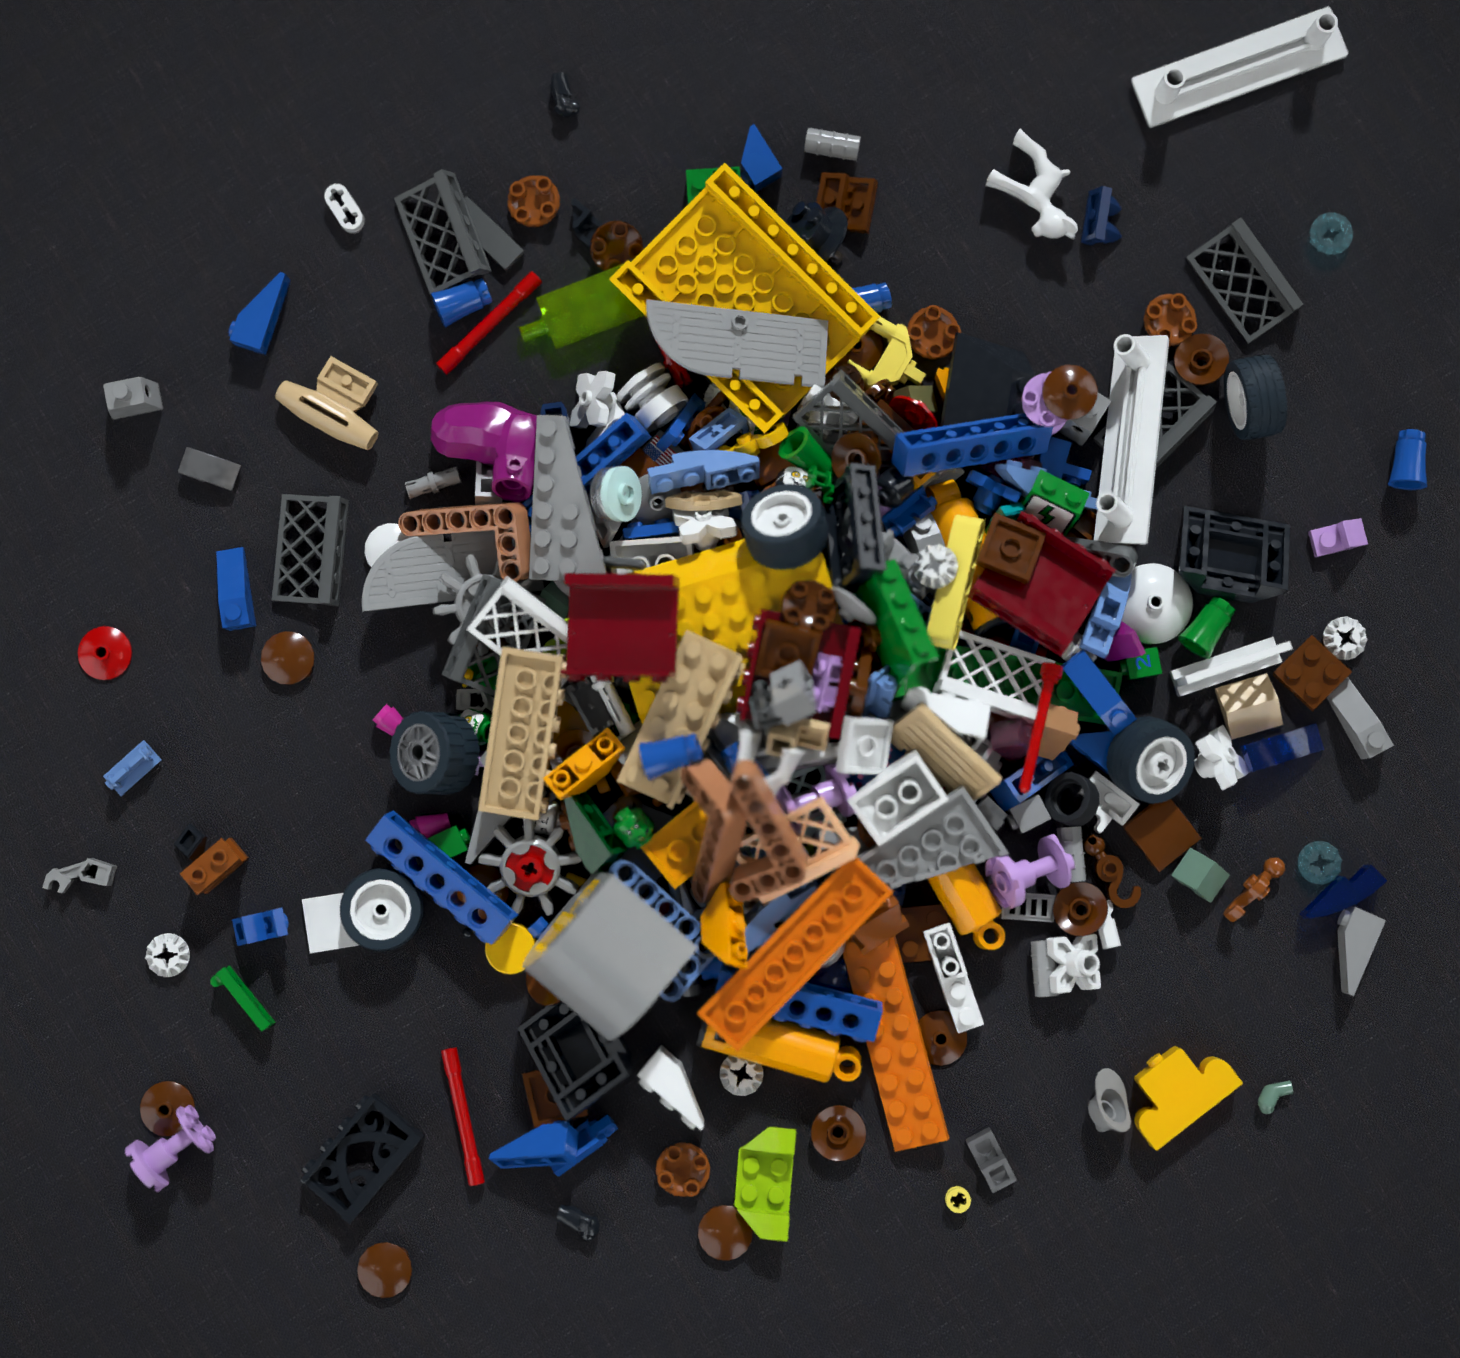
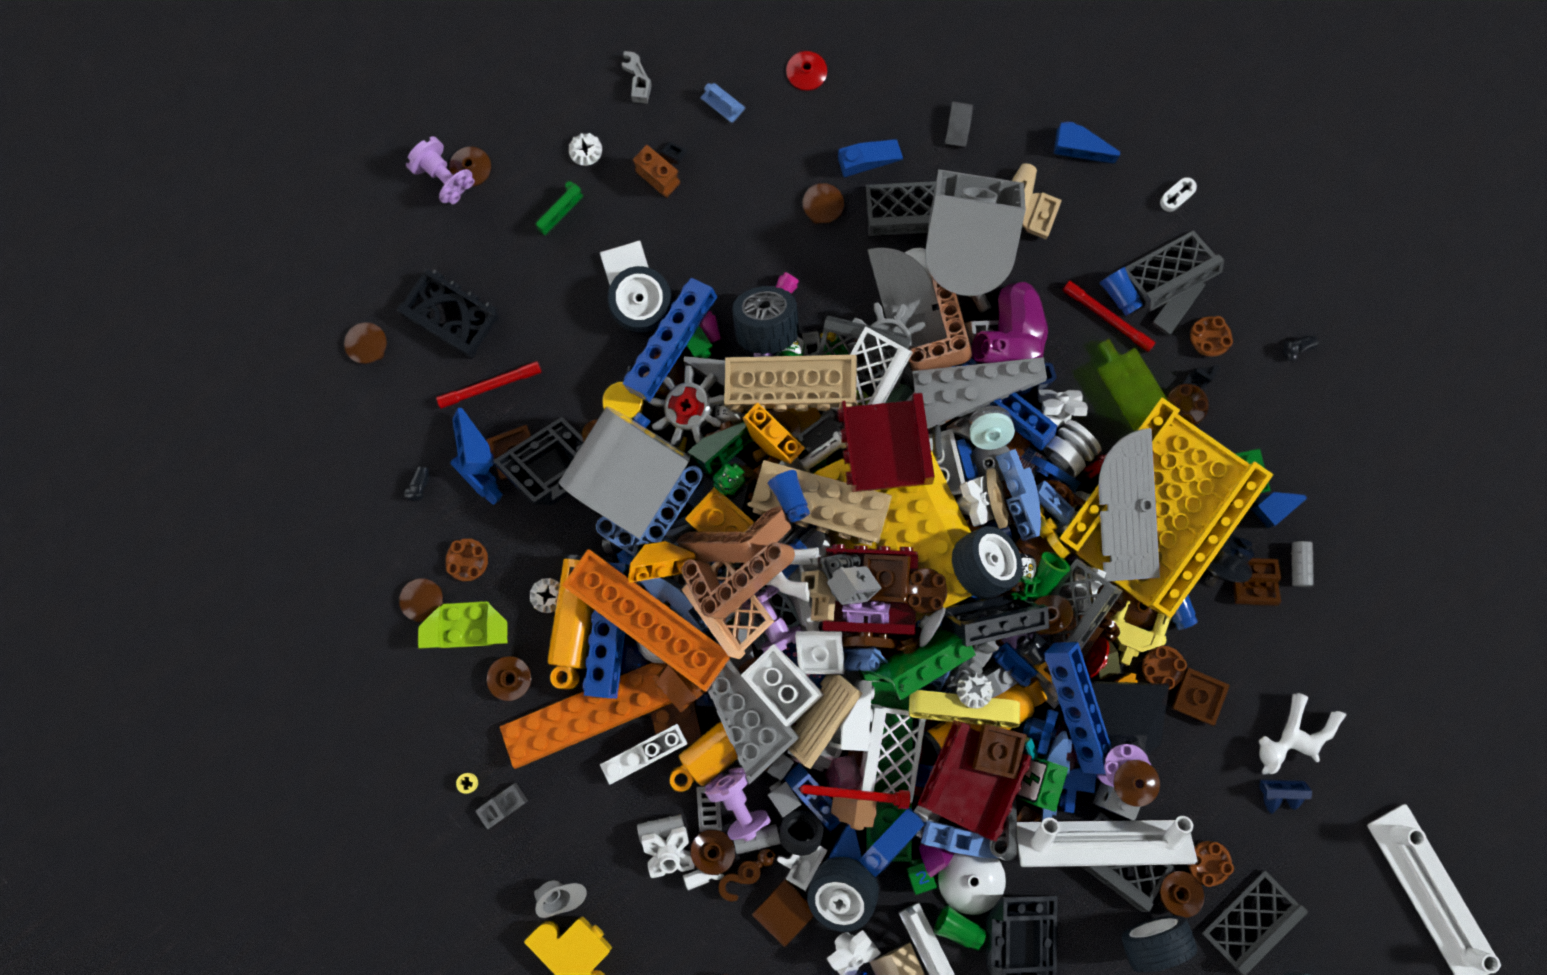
camera: 75 degrees right, 5 degrees down
light grey torso [103,377,163,420] -> none
blue brick [232,908,289,946] -> none
white slope [637,1045,704,1130] -> none
reddish brown dish [918,1010,967,1065] -> none
sand green piece [1171,848,1230,903] -> none
none -> light grey brick [926,169,1026,296]
none -> reddish brown plate [1171,668,1230,726]

